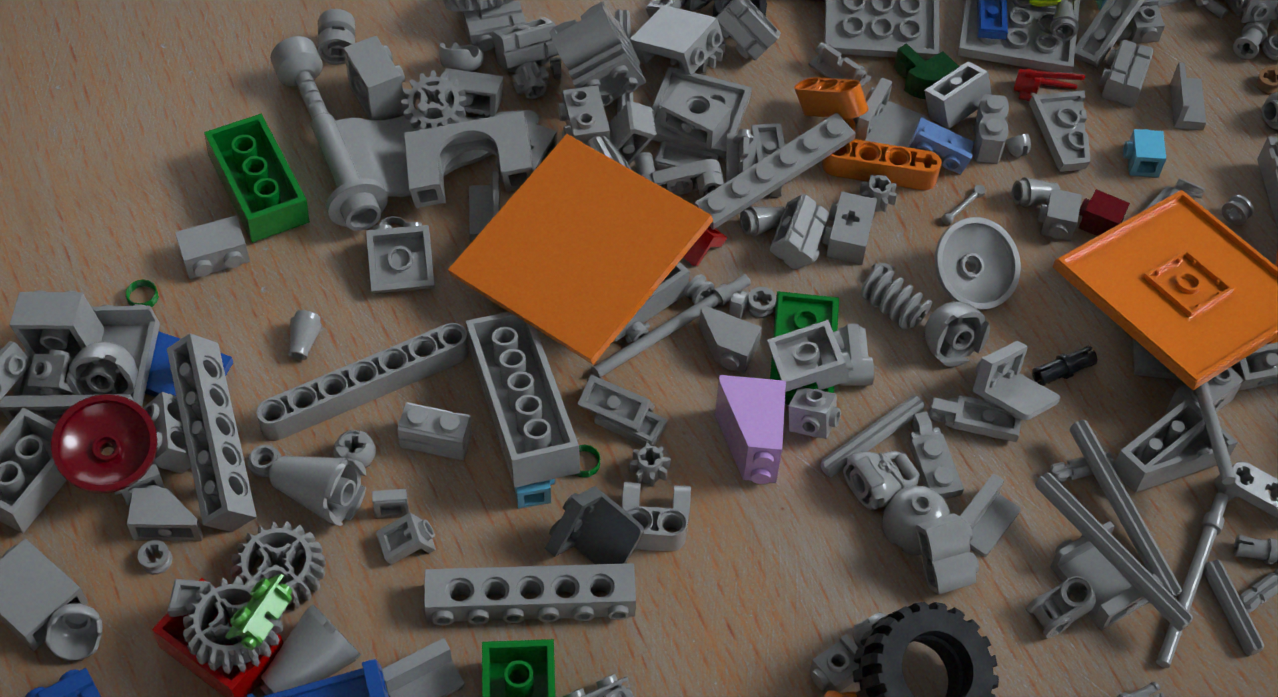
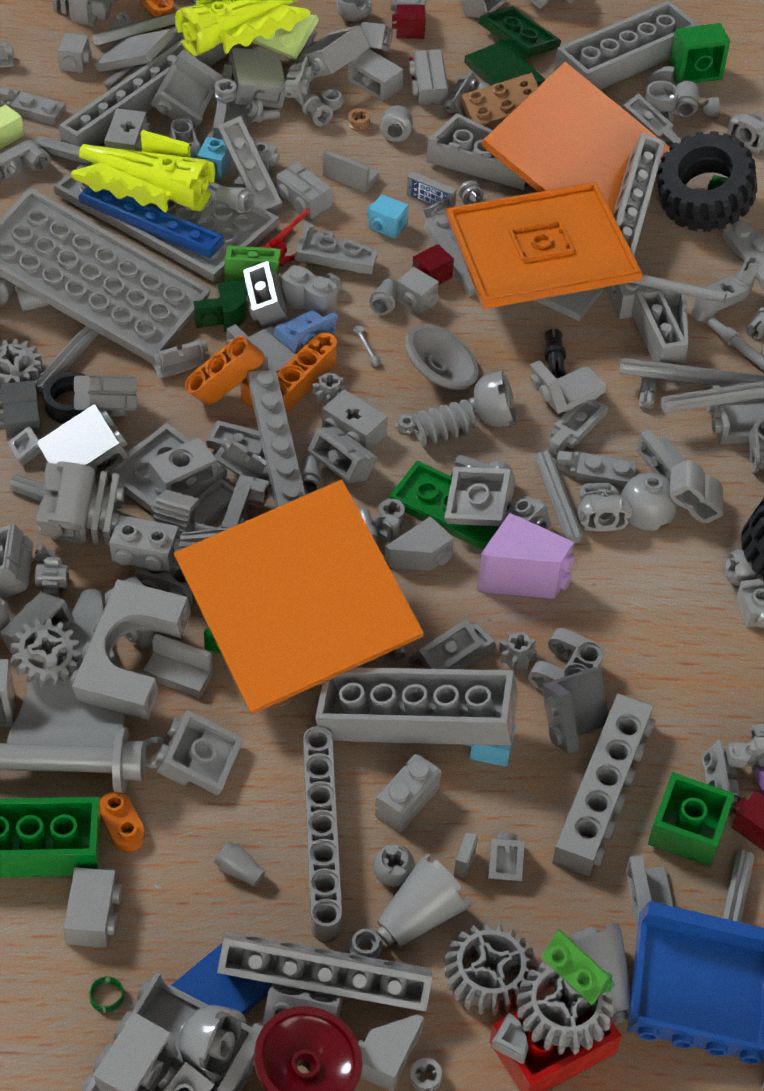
camera: 65 degrees left, 5 degrees down
none -> orange plate [100,792,145,852]
none -> bright green panel [225,245,281,285]
none -> tile [407,171,457,211]

